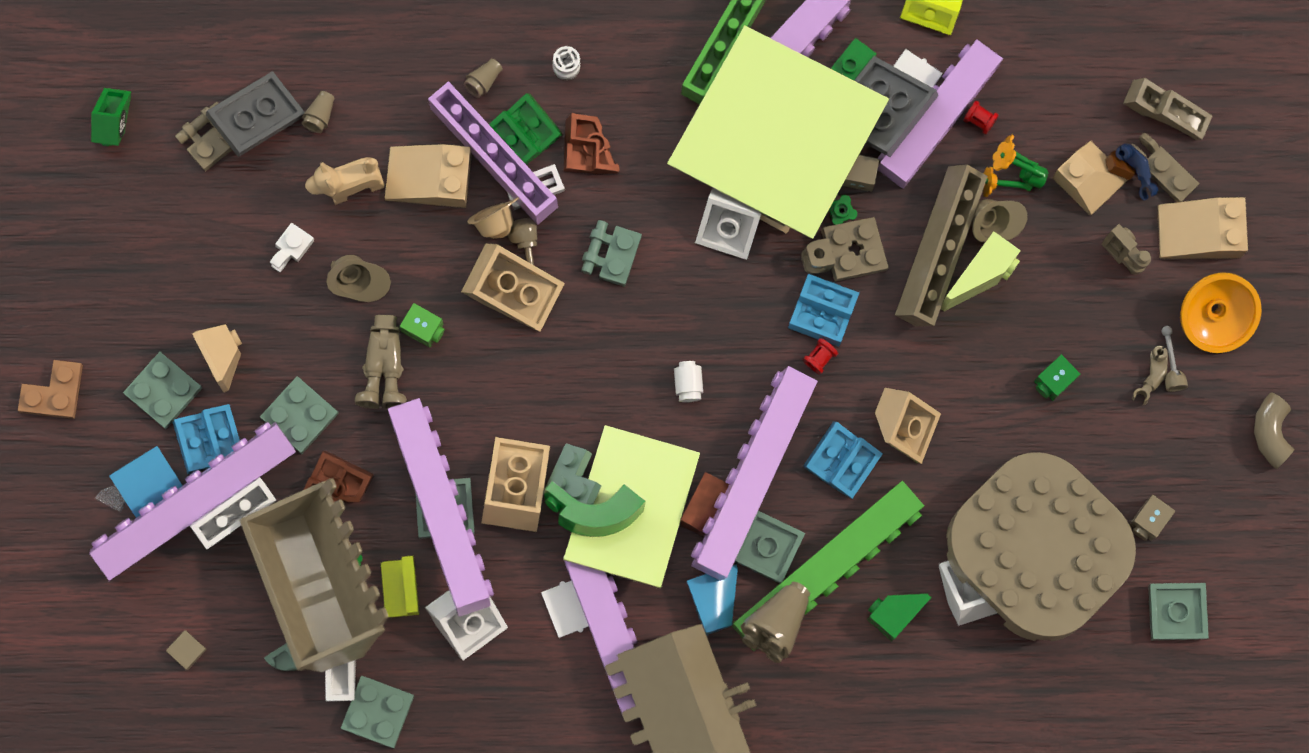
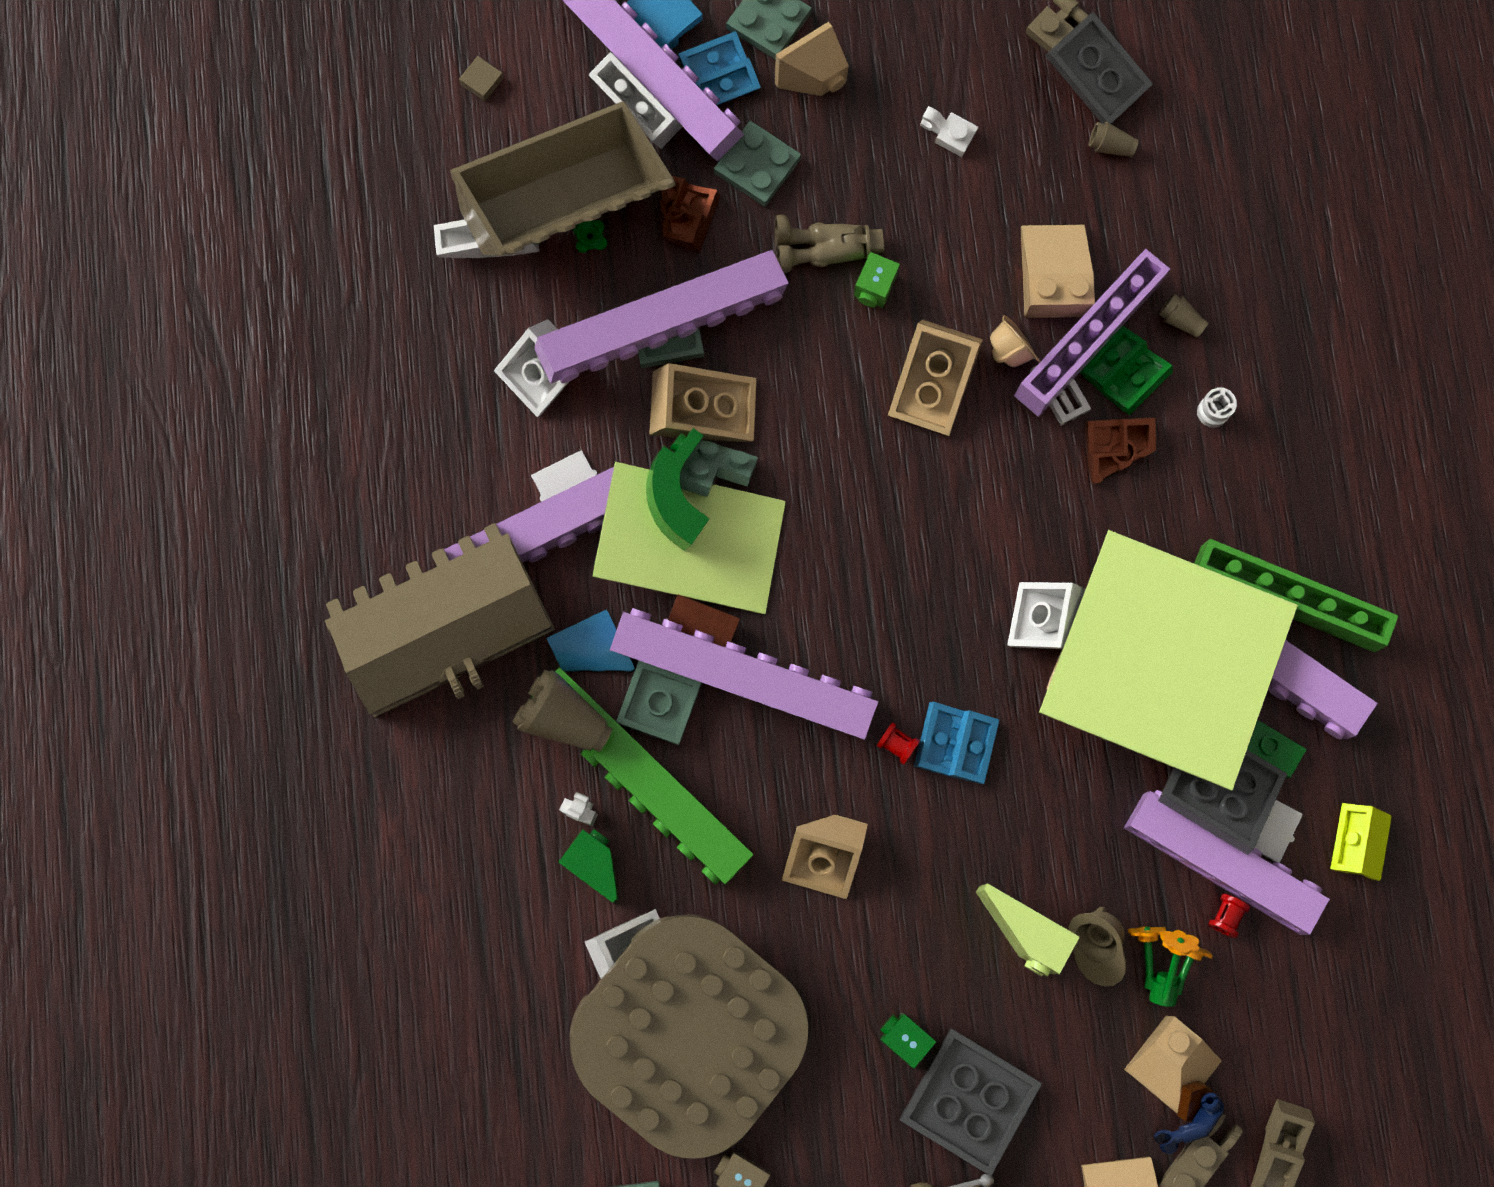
camera: 90 degrees right, 0 degrees up
tan animal [305,157,384,205] -> none
dark tan piece [326,255,391,302] -> none
sand green plate [341,675,414,749] -> none
neon yellow panel [381,556,419,618] -> none
dark tan piece [508,218,537,265] -> none
sand green plate [581,220,642,287] -> none
white brick [674,361,703,402] -> none
dark tan plate [801,217,888,282] -> none
dark azure slope [803,422,883,499] -> none
green plate [828,195,857,225] -> none
dark tan brick [842,155,879,192] -> none
dark tan brick [895,165,988,326] -> none
dark tan plate [1102,224,1151,274] -> none
dark tan arm [1132,346,1168,405] -> none
none -> white plate [559,792,598,827]
none -> dark grey plate [899,1028,1042,1176]

